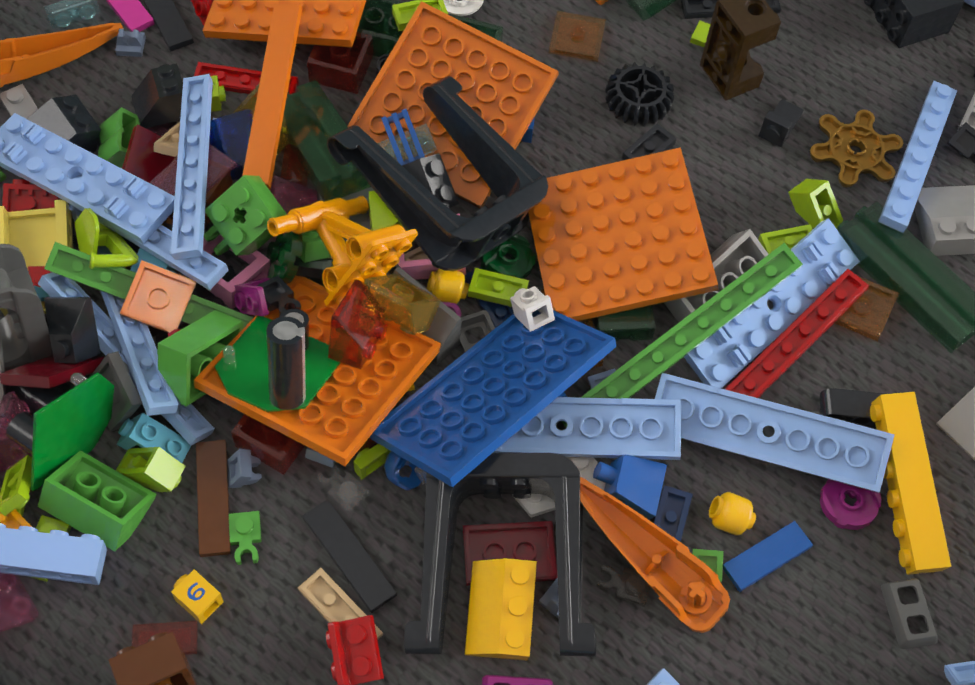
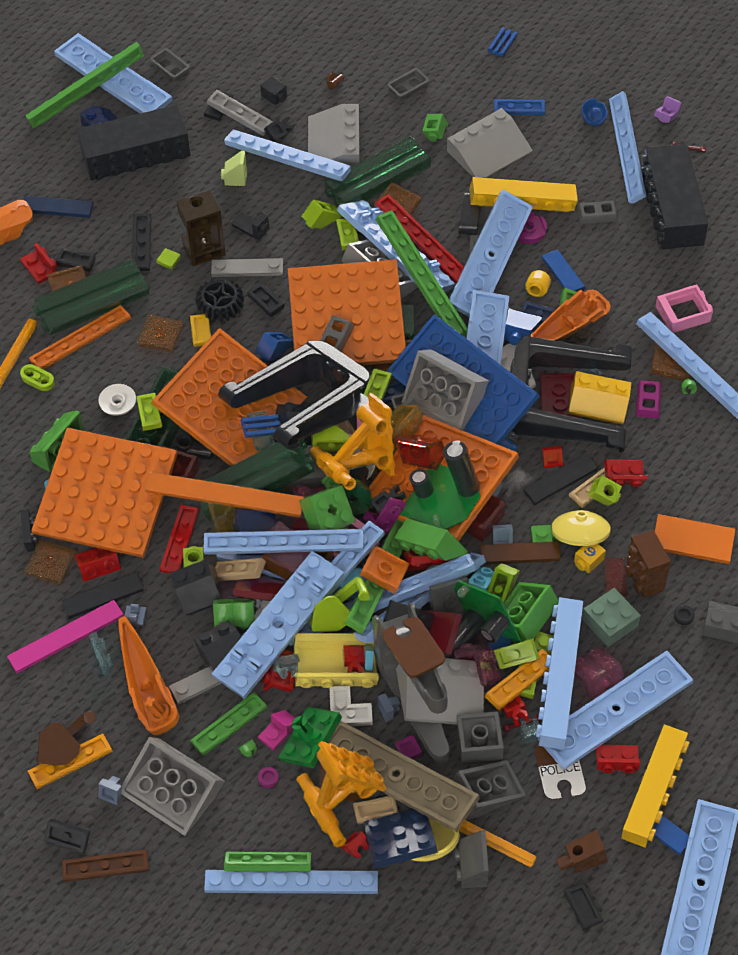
camera: 80 degrees left, 5 degrees down
white brick [510,286,555,332] -> none
pearl gold plate [810,110,903,188] -> none
none -> yellow tile [190,314,211,347]
none -> light grey plate [211,258,283,277]
none -> yellowish green slope [221,151,247,186]
none -> blue slope [255,332,294,362]
none -> clear light blue tile [272,654,300,679]
none -> dark grey piece [319,315,354,352]
none -> light grey slope [402,349,489,430]
none -> red tile [542,445,563,468]
none -> light yellow dish [551,510,610,546]
none -> sand green brick [582,588,641,647]
none -> lime brick [587,475,622,506]

